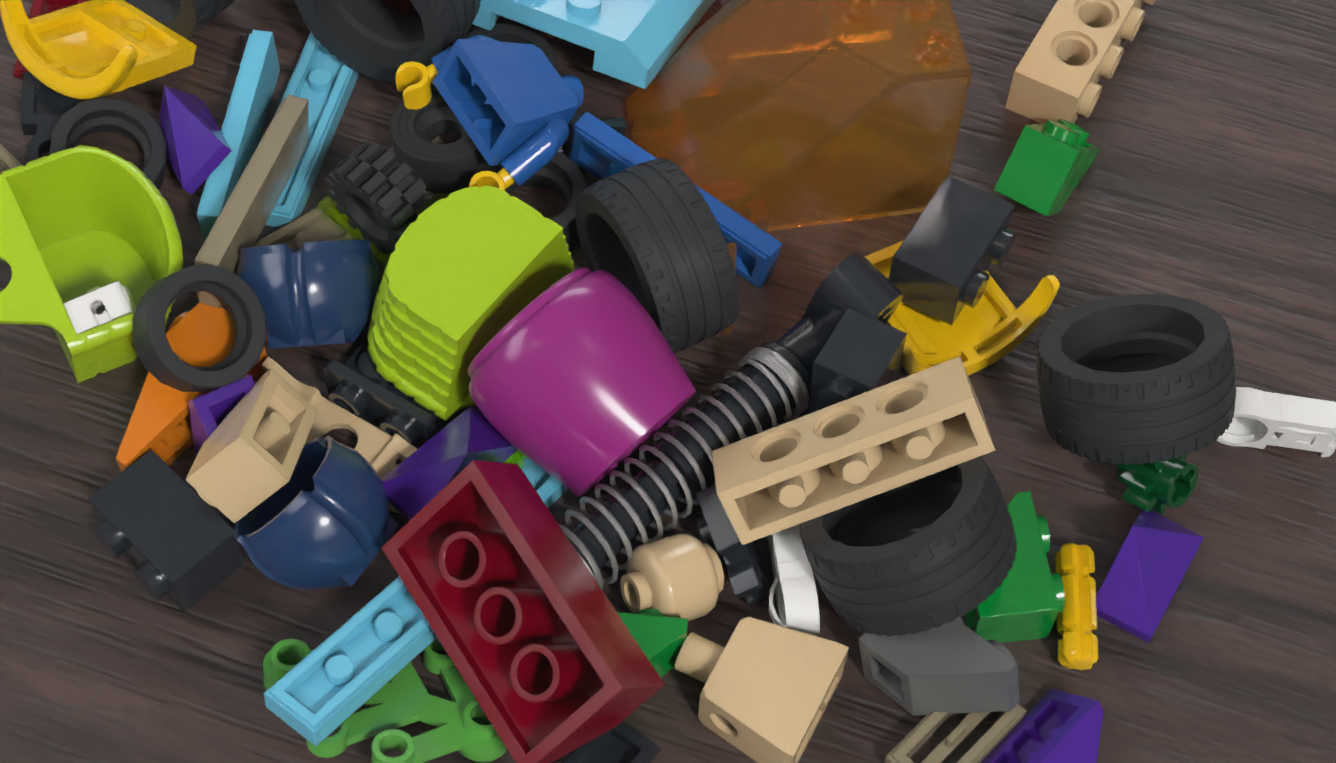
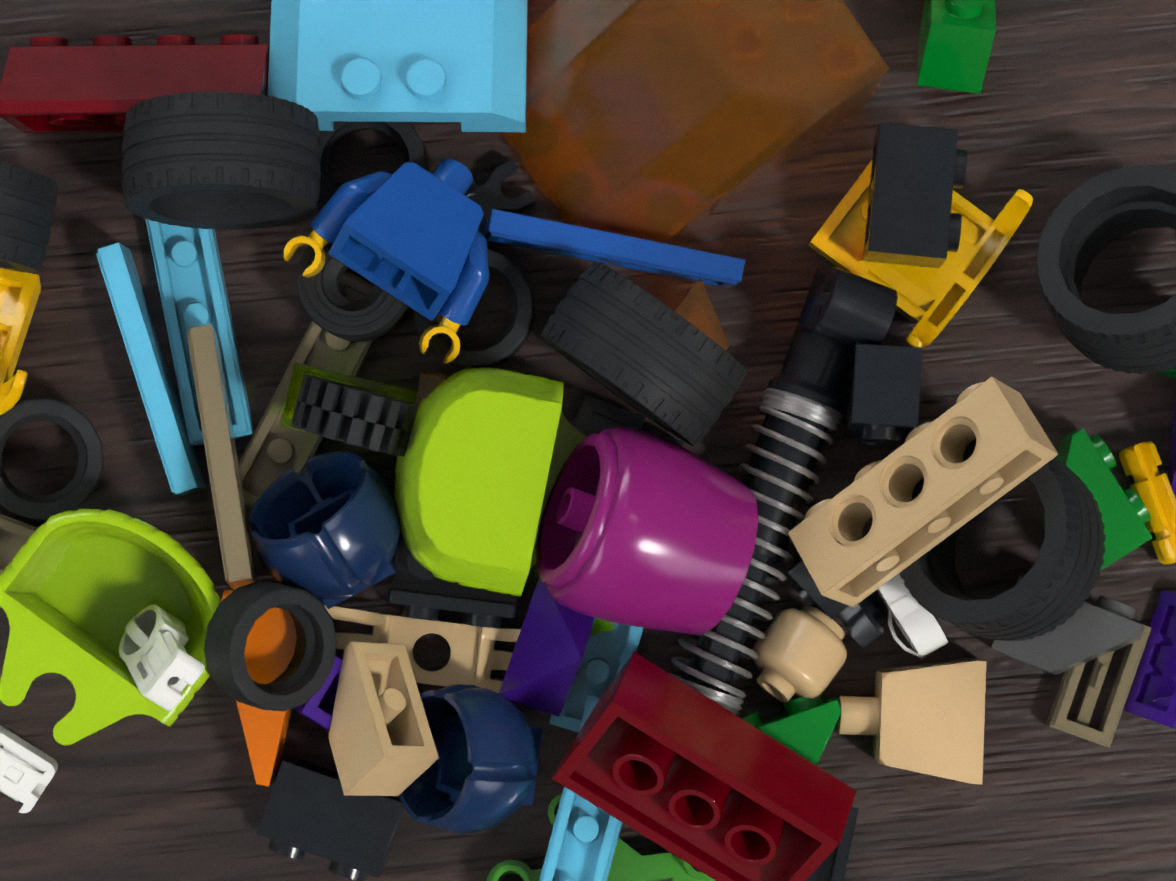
camera: 20 degrees left, 30 degrees up
dark purple slope [159,85,232,194] -> none

